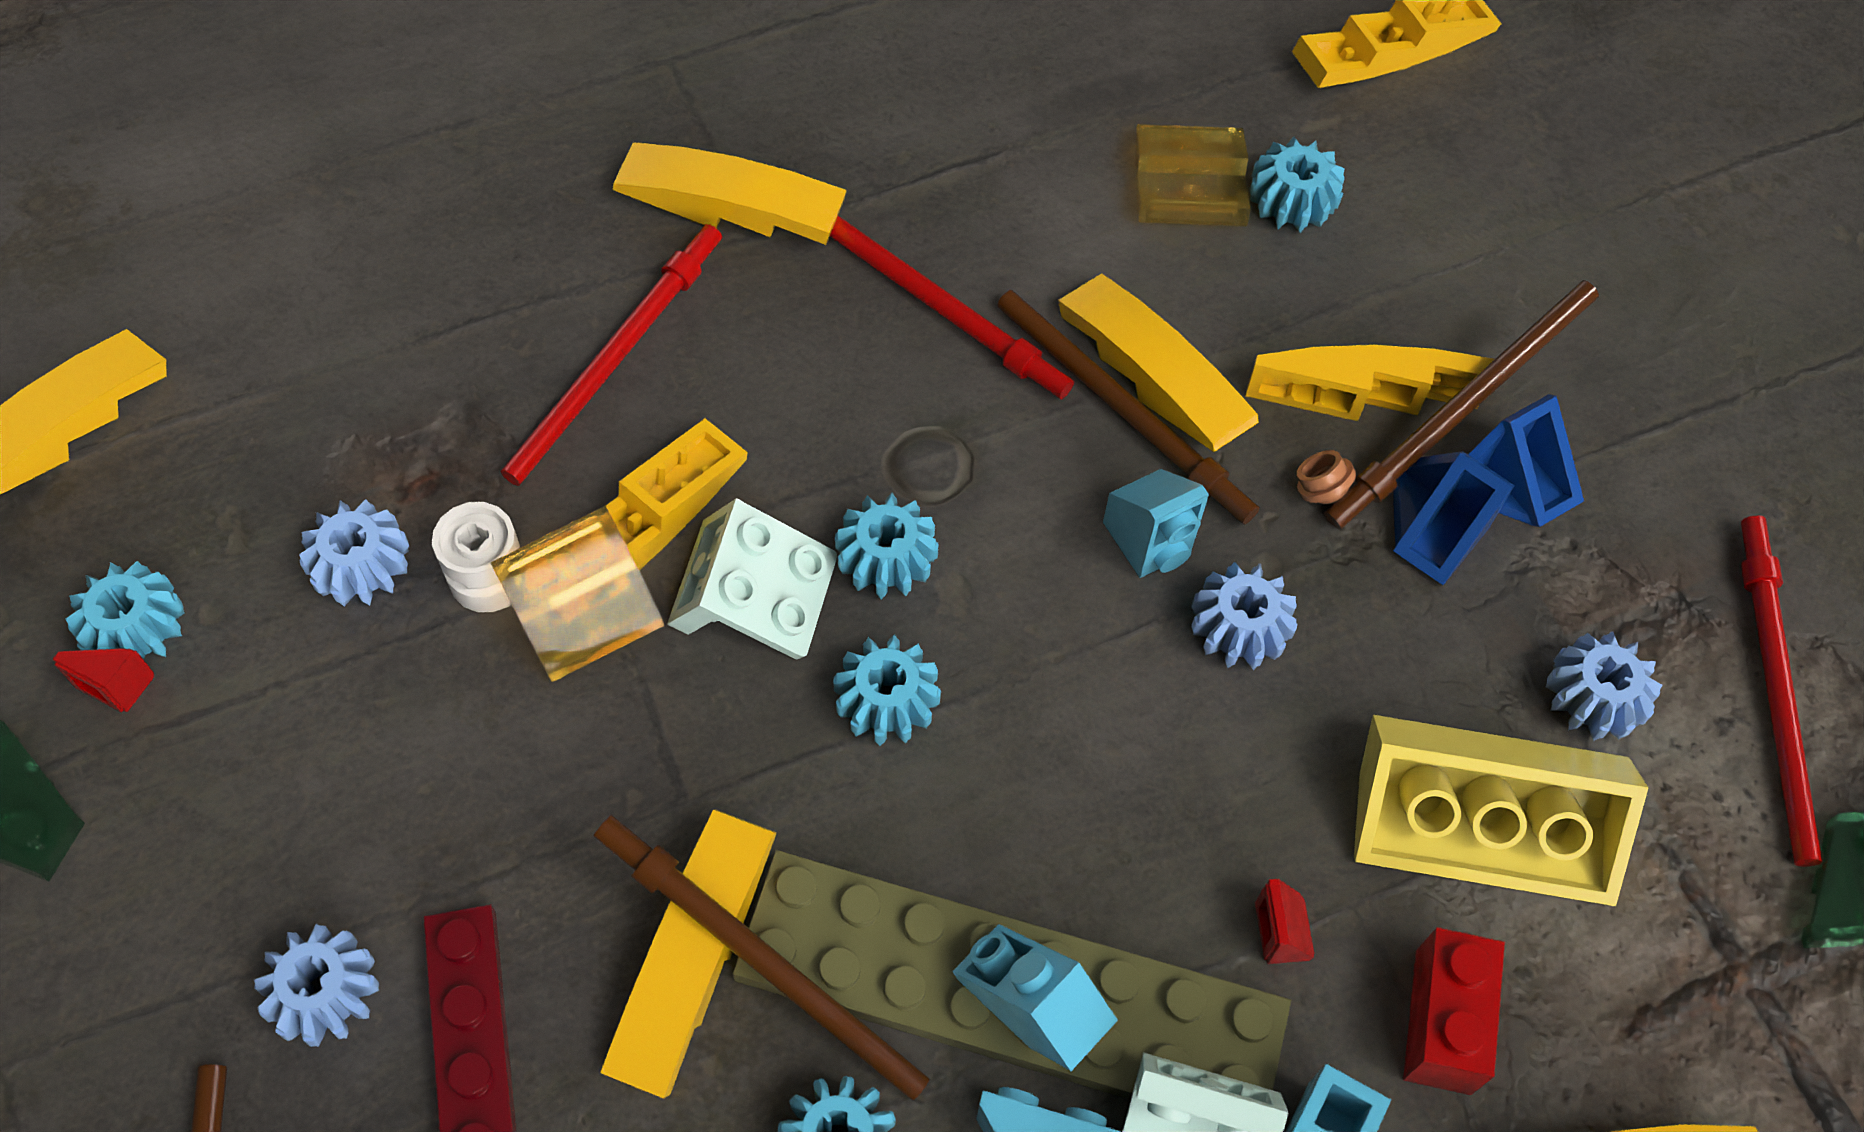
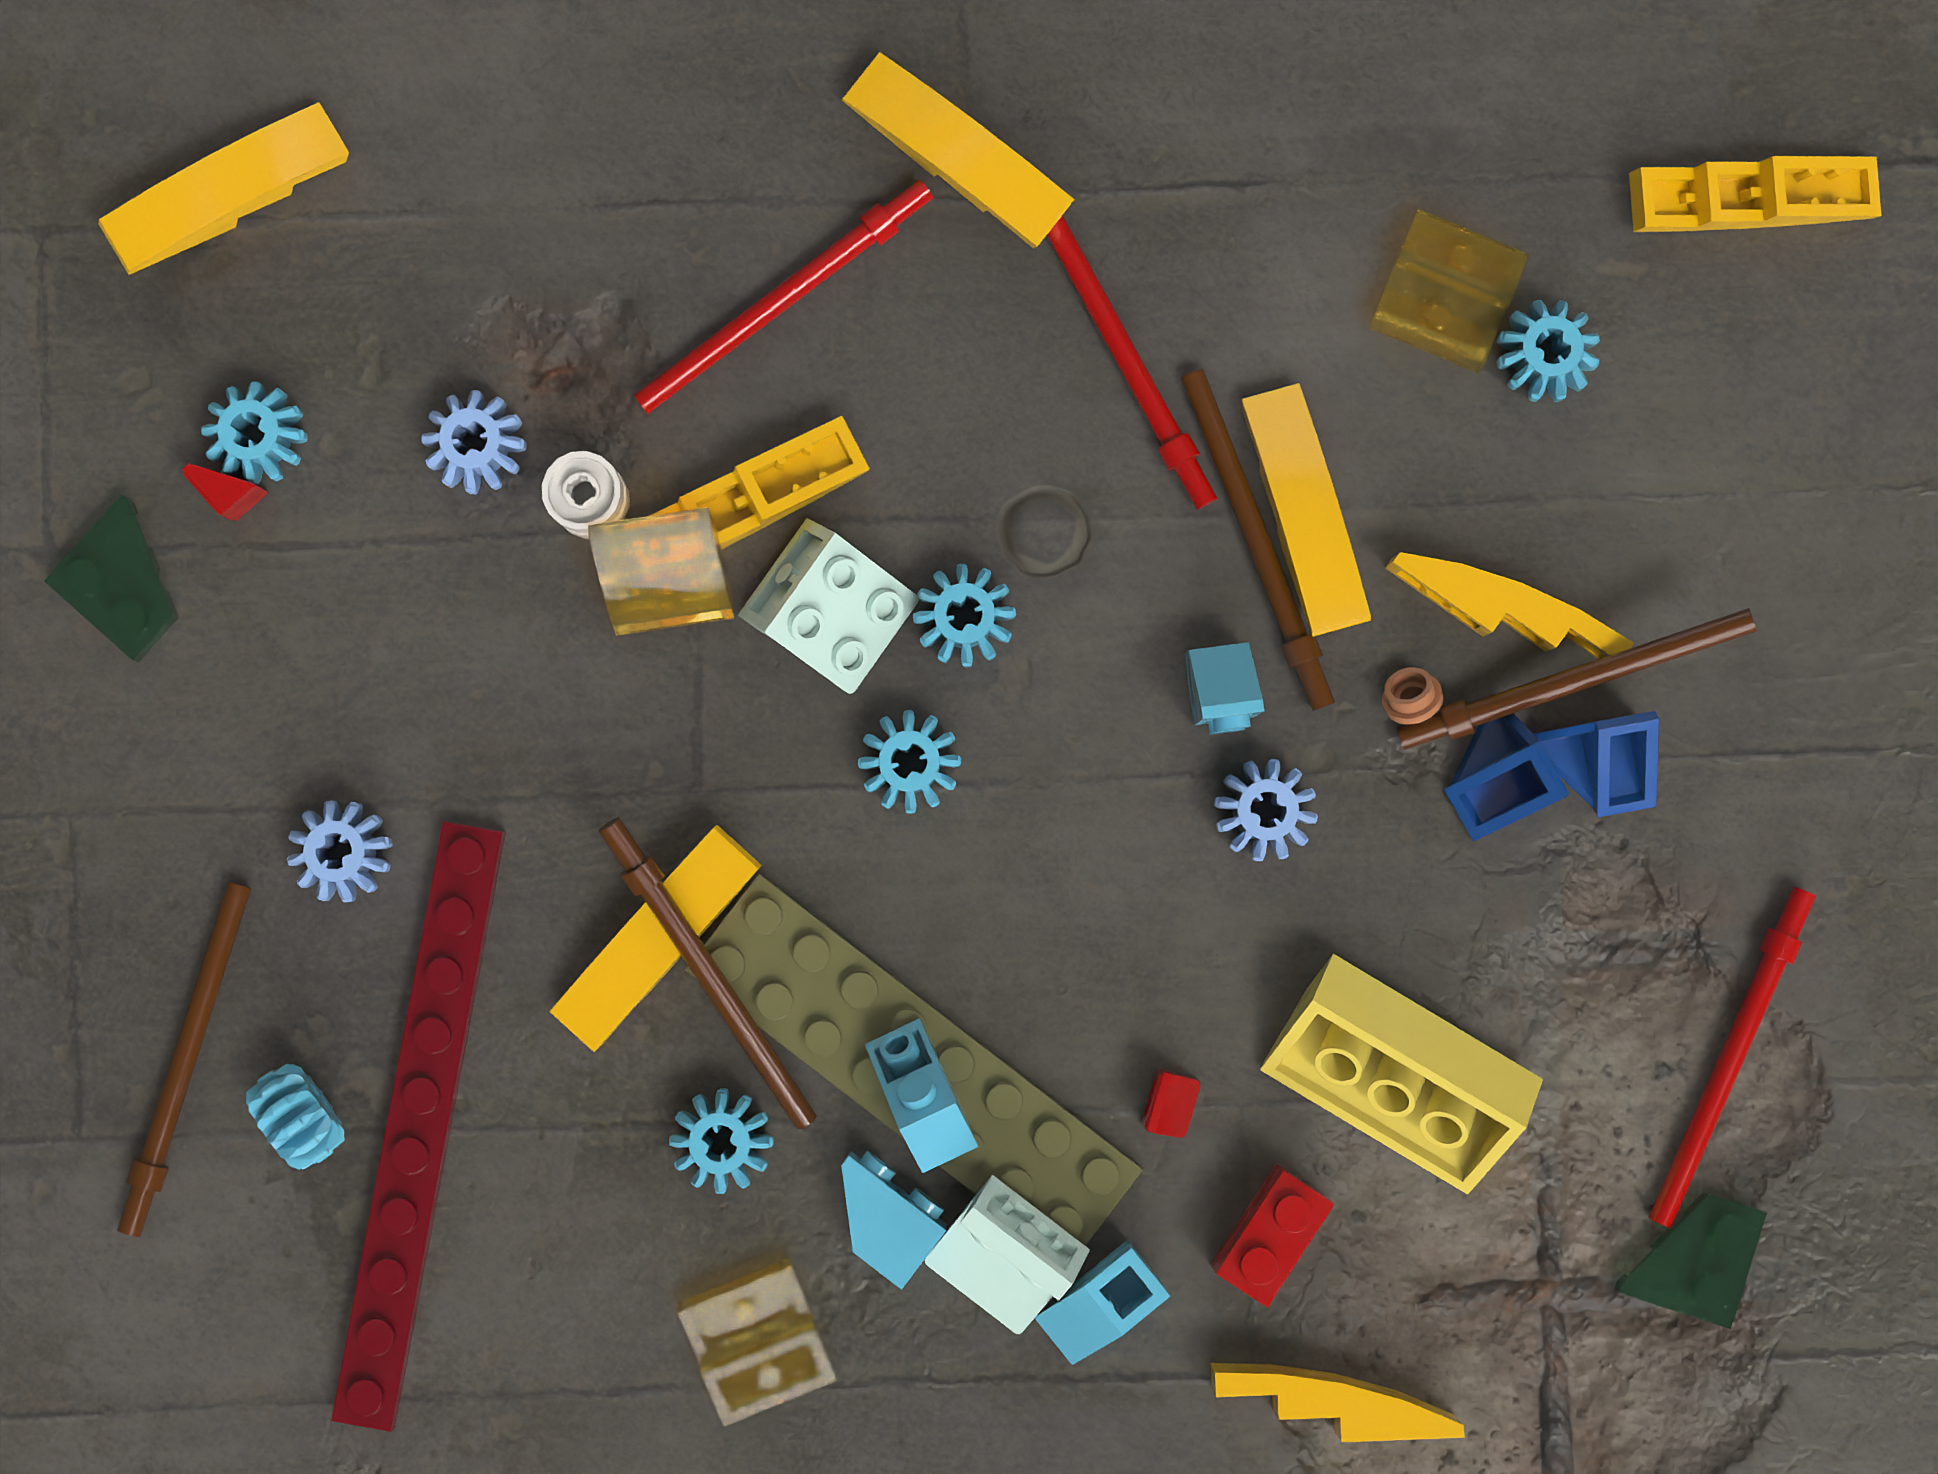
camera: 25 degrees right, 25 degrees up
light blue gear [1546,631,1662,741] -> none

